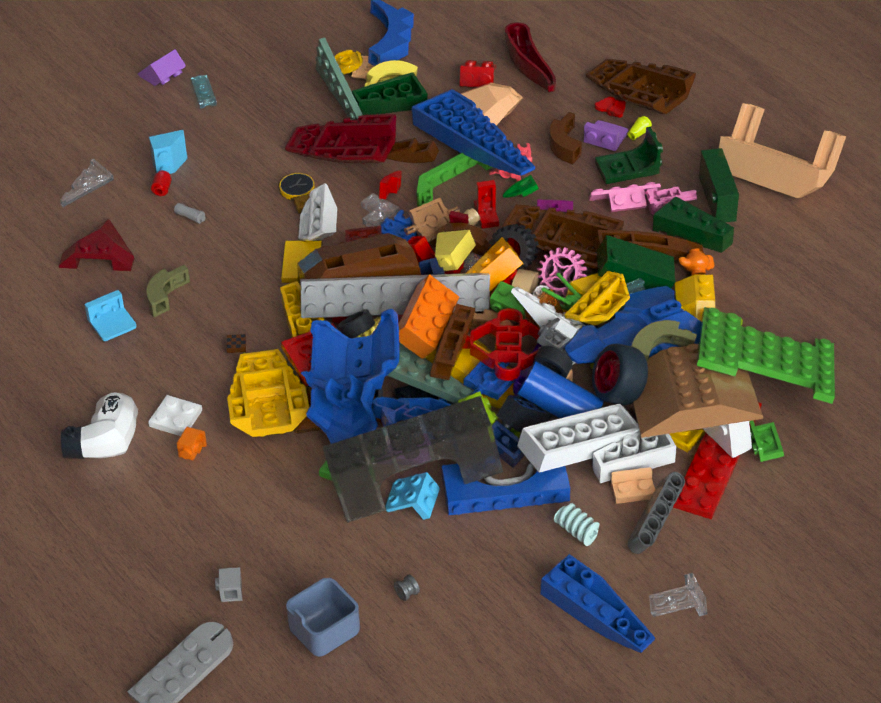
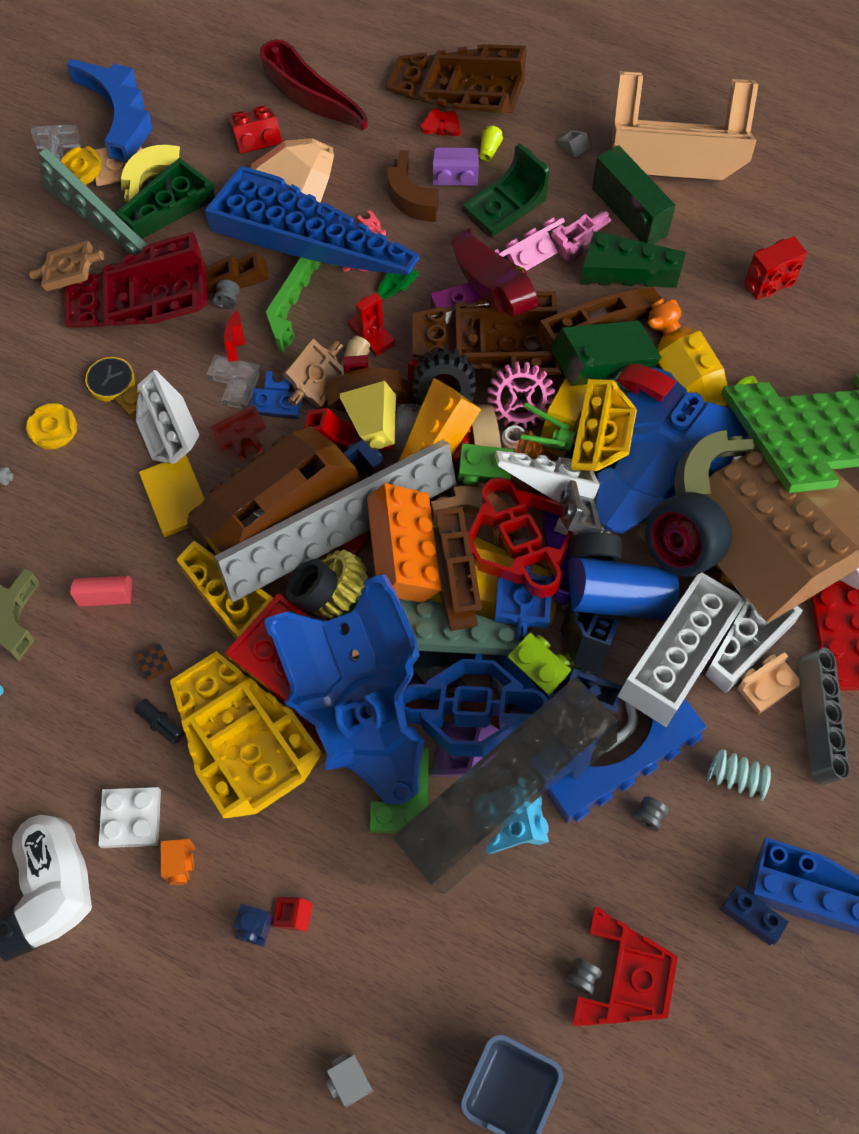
camera: 25 degrees left, 20 degrees up
none -> yellow tile [26,403,77,449]
none -> medium nougat plate [29,241,104,292]
none -> clear bracket [31,125,82,161]
none -> coral brick [70,576,132,606]
none -> black axle [135,698,183,744]
none -> dark grey wheel [213,279,240,309]
none -> dark blue brick [233,904,273,947]
none -> red slope [272,897,312,932]
none -> dark red animal [452,228,538,317]
none -> light grey slope [557,130,590,158]
none -> red wing [571,907,678,1027]
none -> red slope [616,363,676,402]
none -> dark grey wheel [633,796,669,832]
none -> dark blue bracket [720,885,789,945]
none -> red brick [744,236,808,300]

